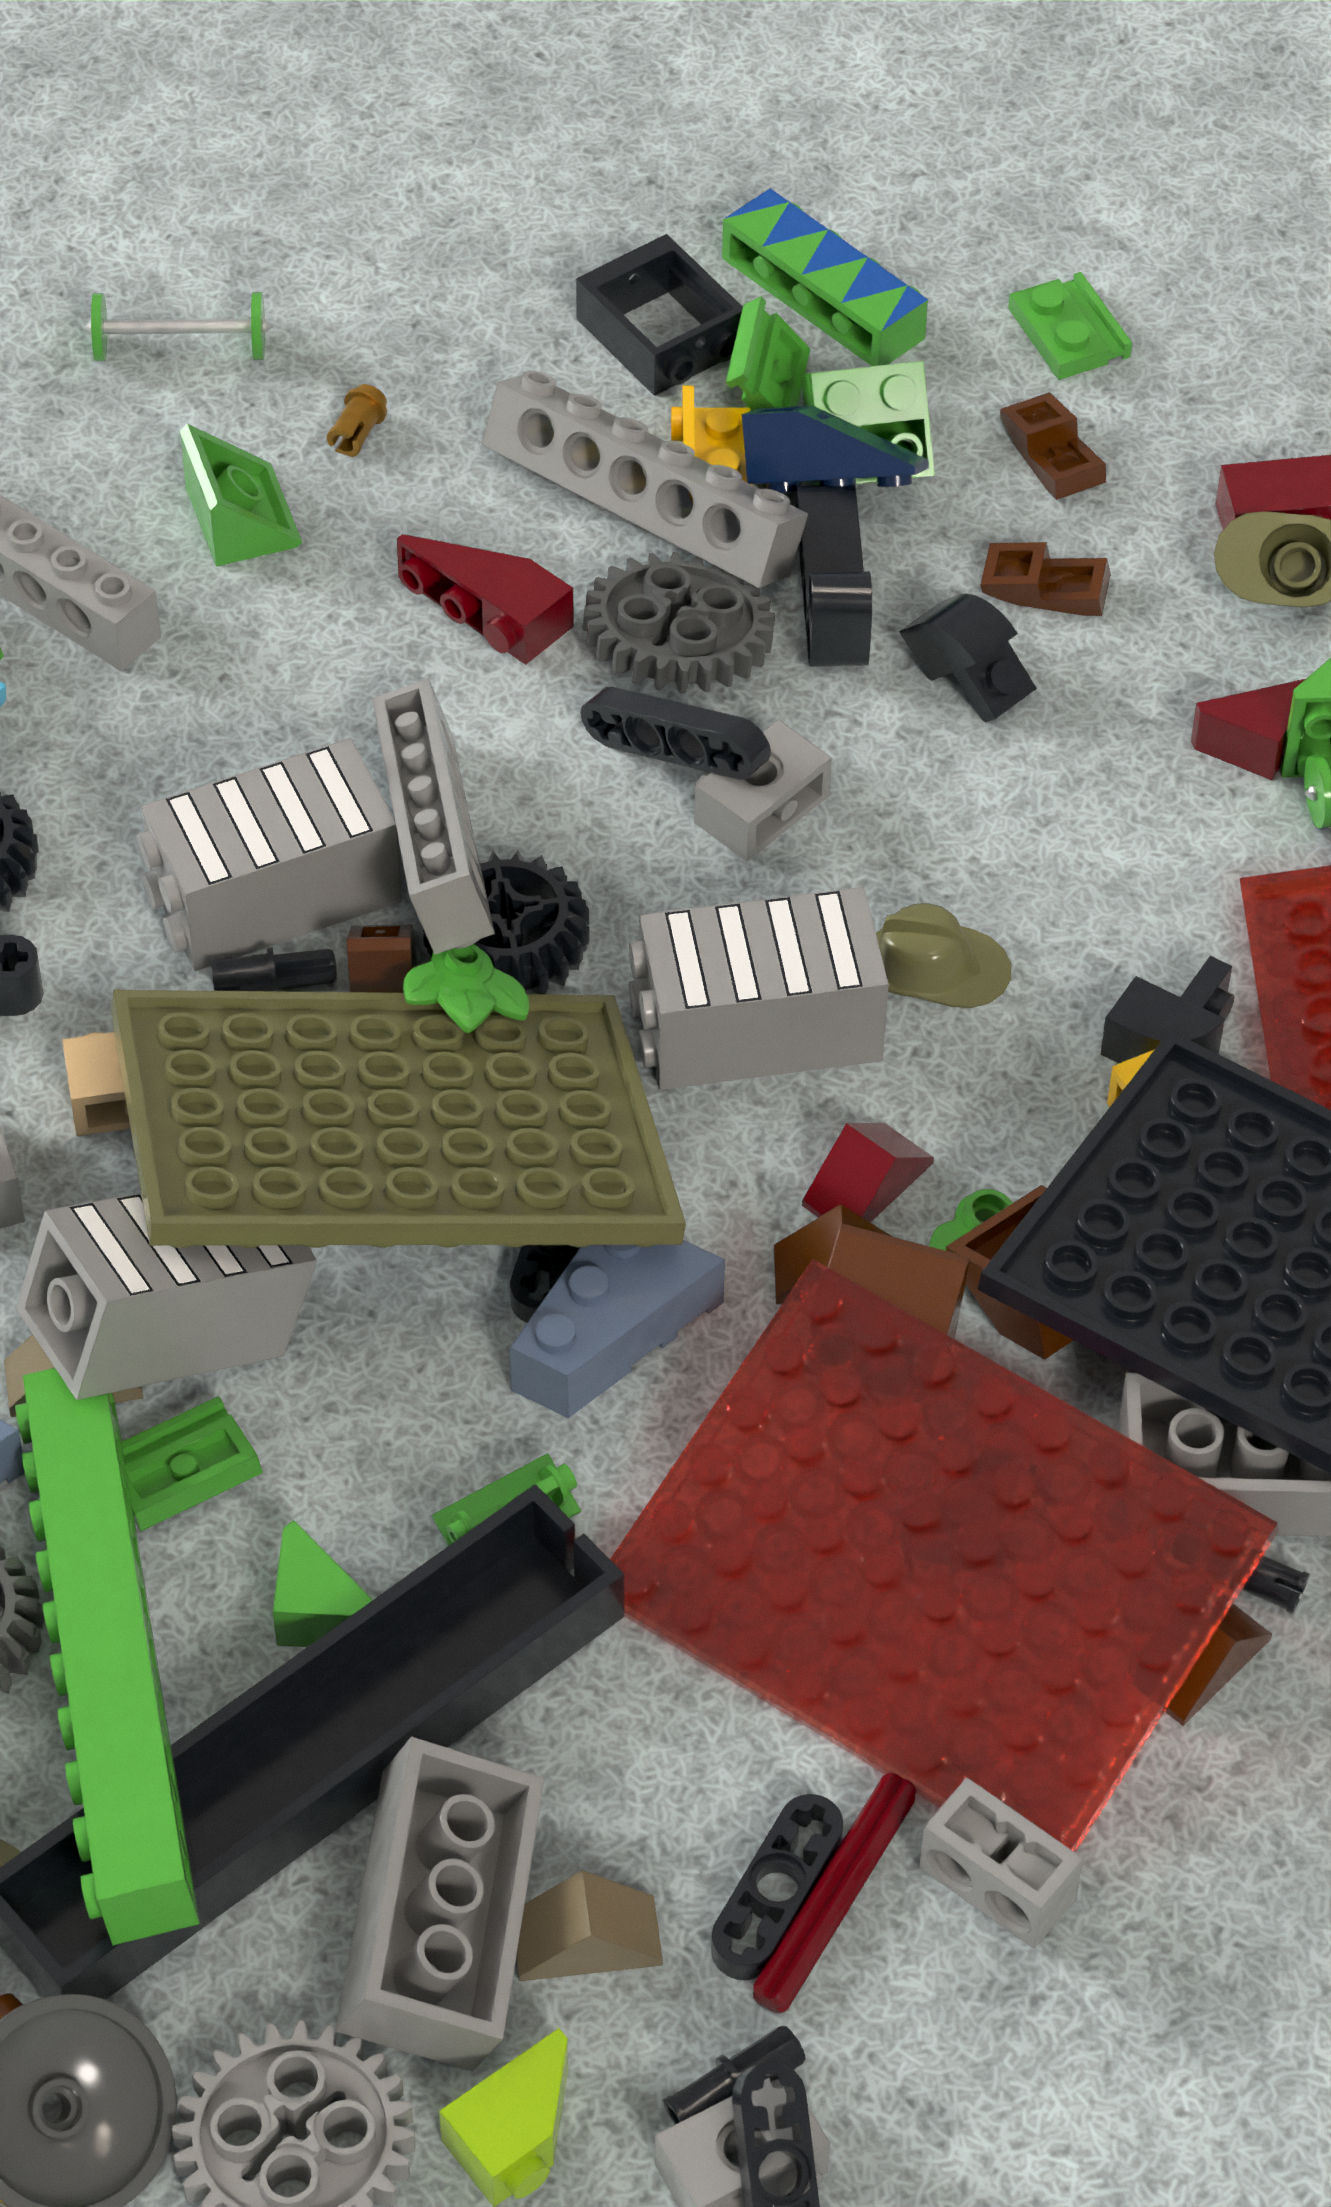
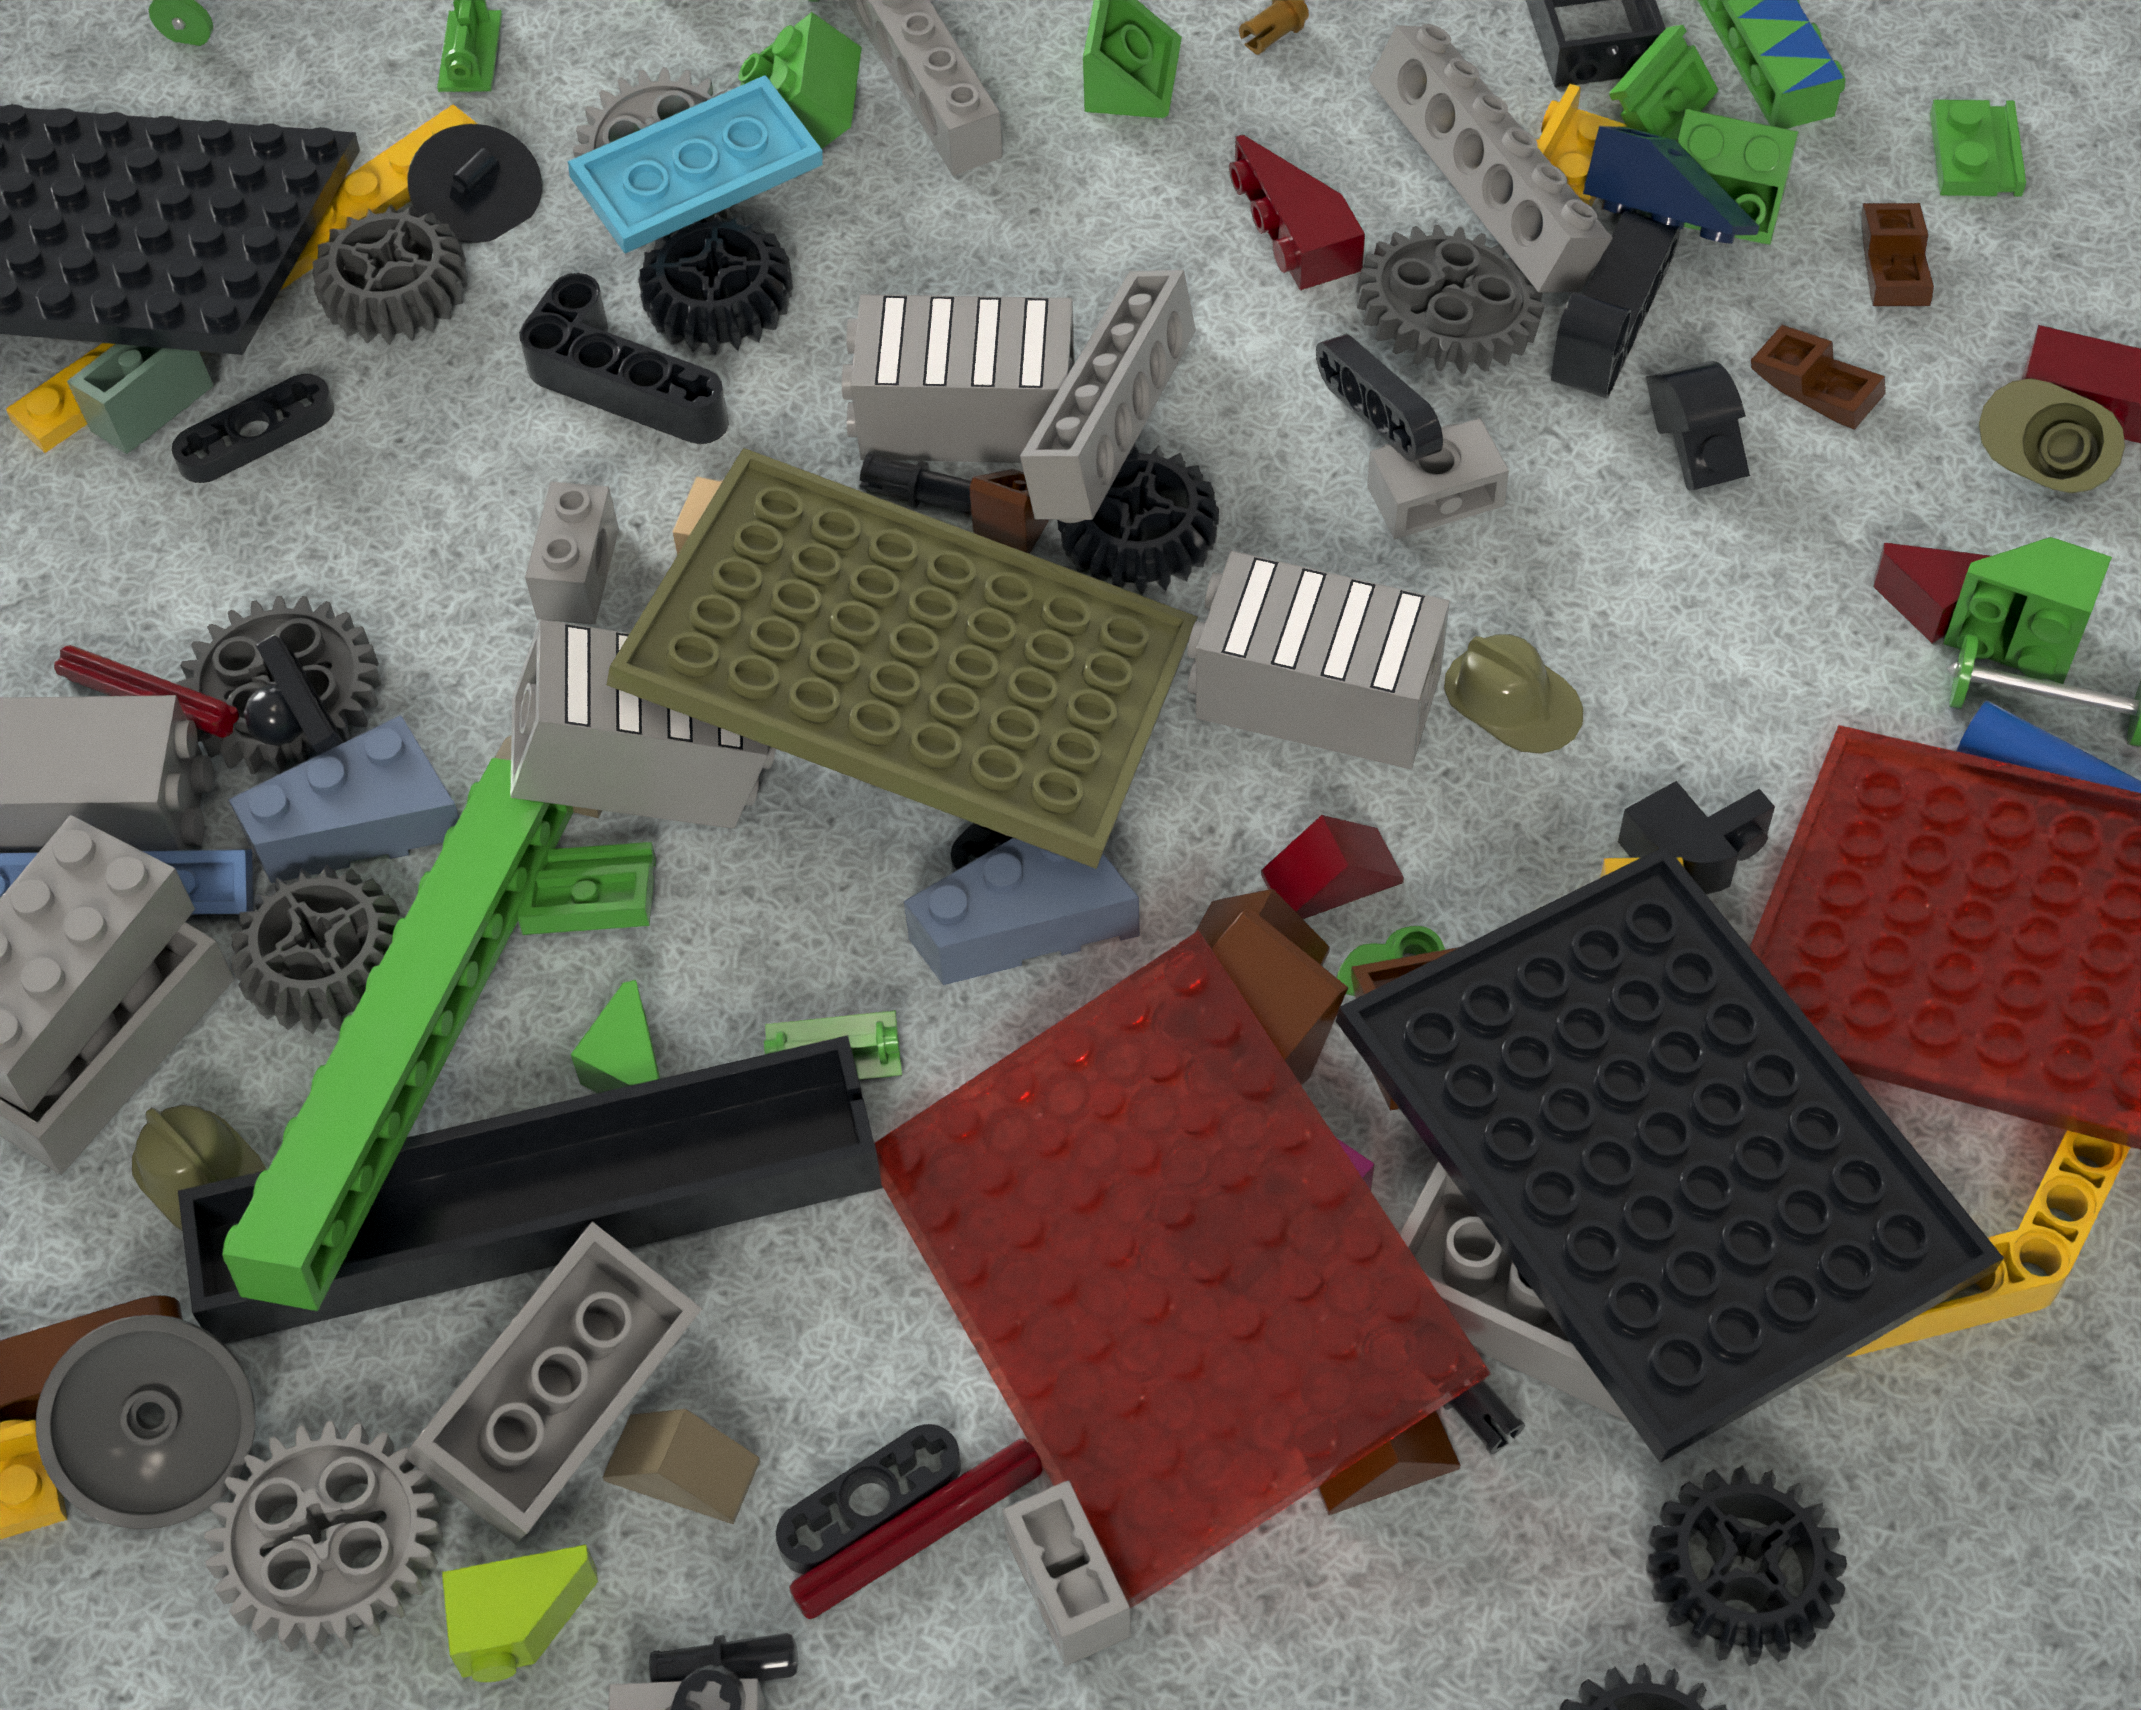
camera: 30 degrees right, 5 degrees up
bright green plate [403,944,529,1033] -> none

